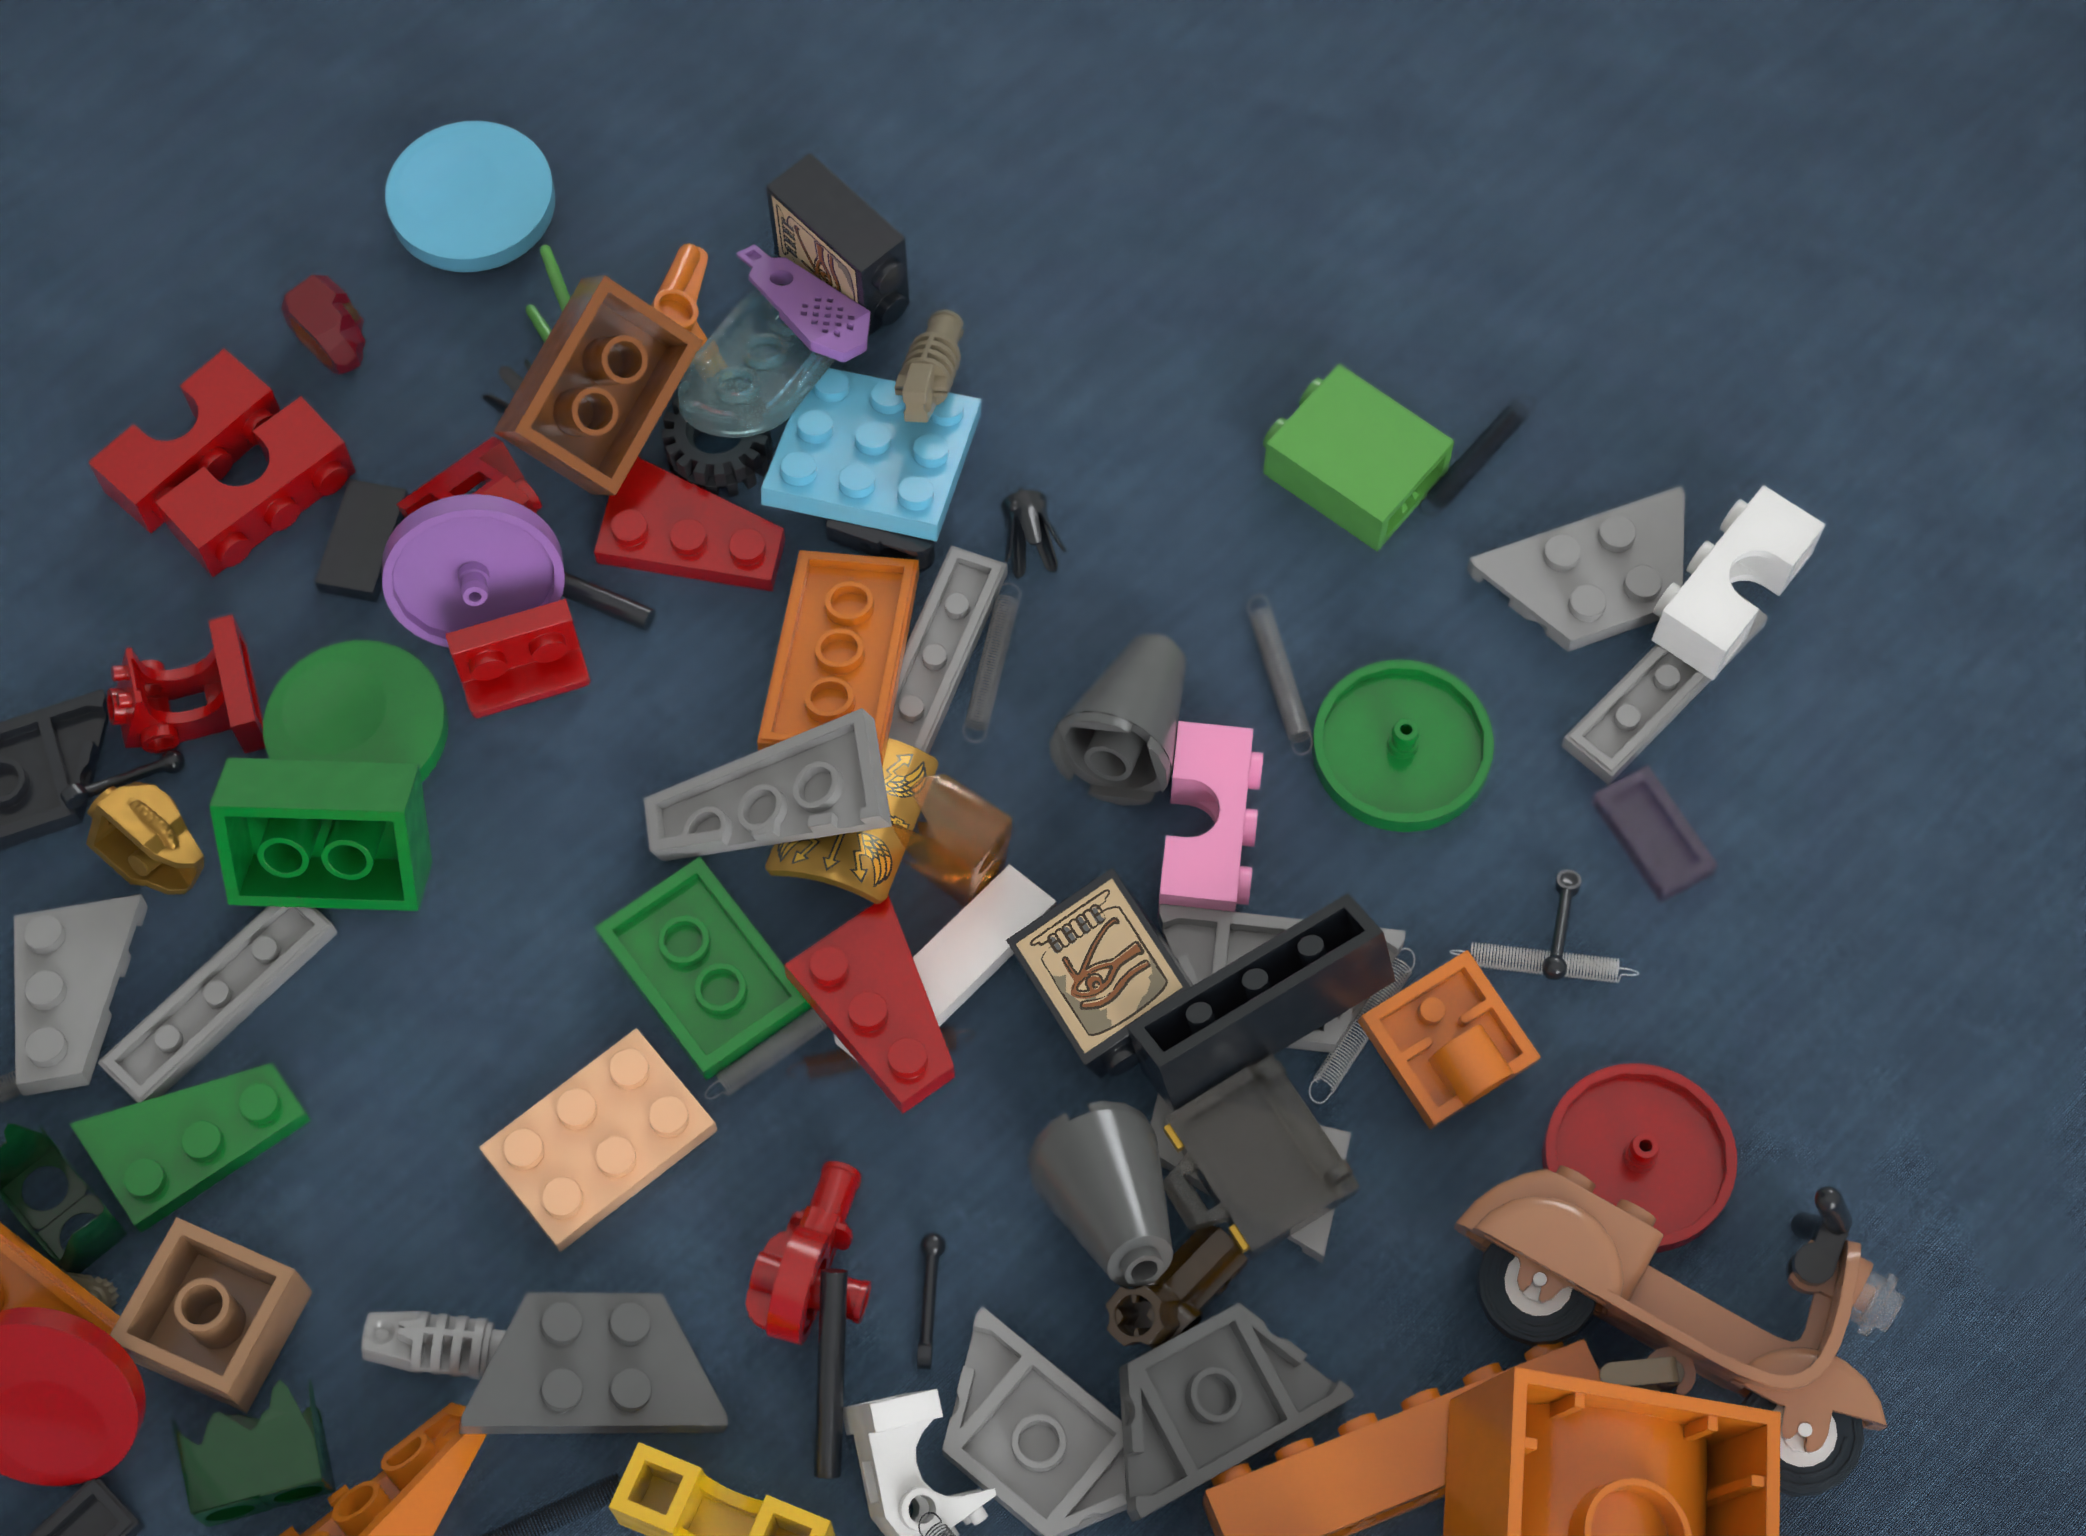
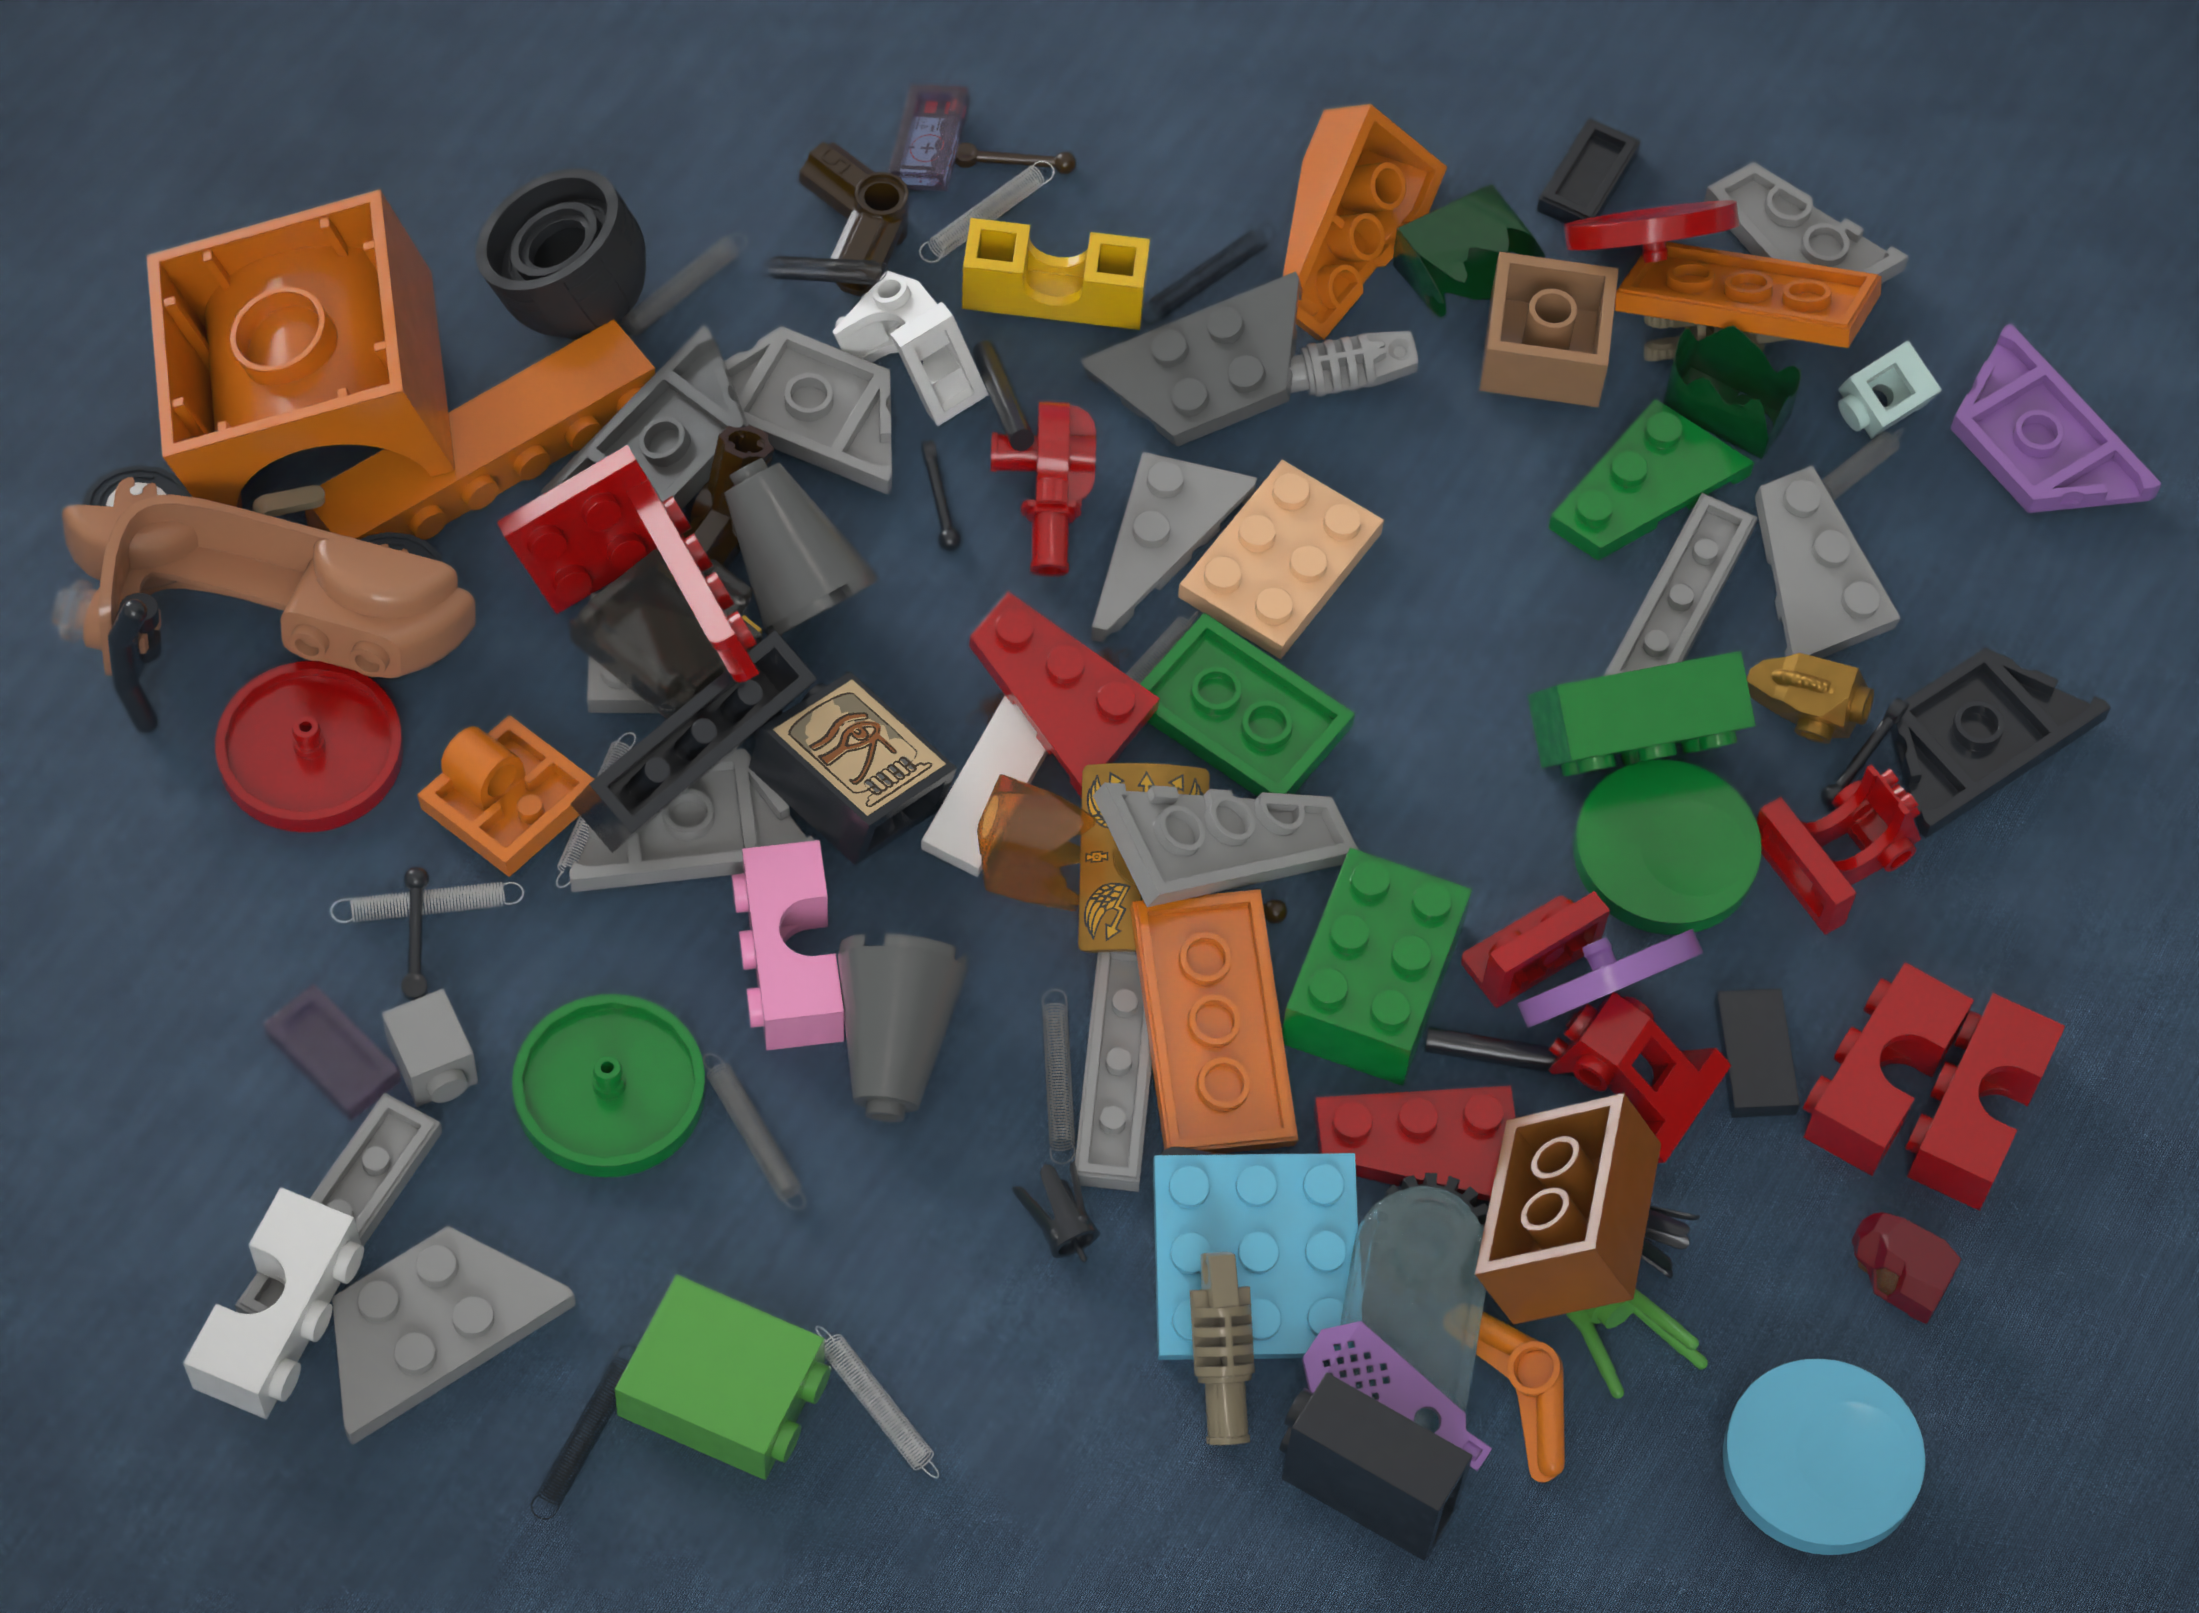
camera: 160 degrees right, 5 degrees down
none -> light grey brick [382,988,478,1107]
none -> red bracket [497,445,759,682]
none -> white piece [816,1326,939,1478]
none -> light grey wing [1091,452,1257,643]
none -> green brick [1282,847,1472,1086]

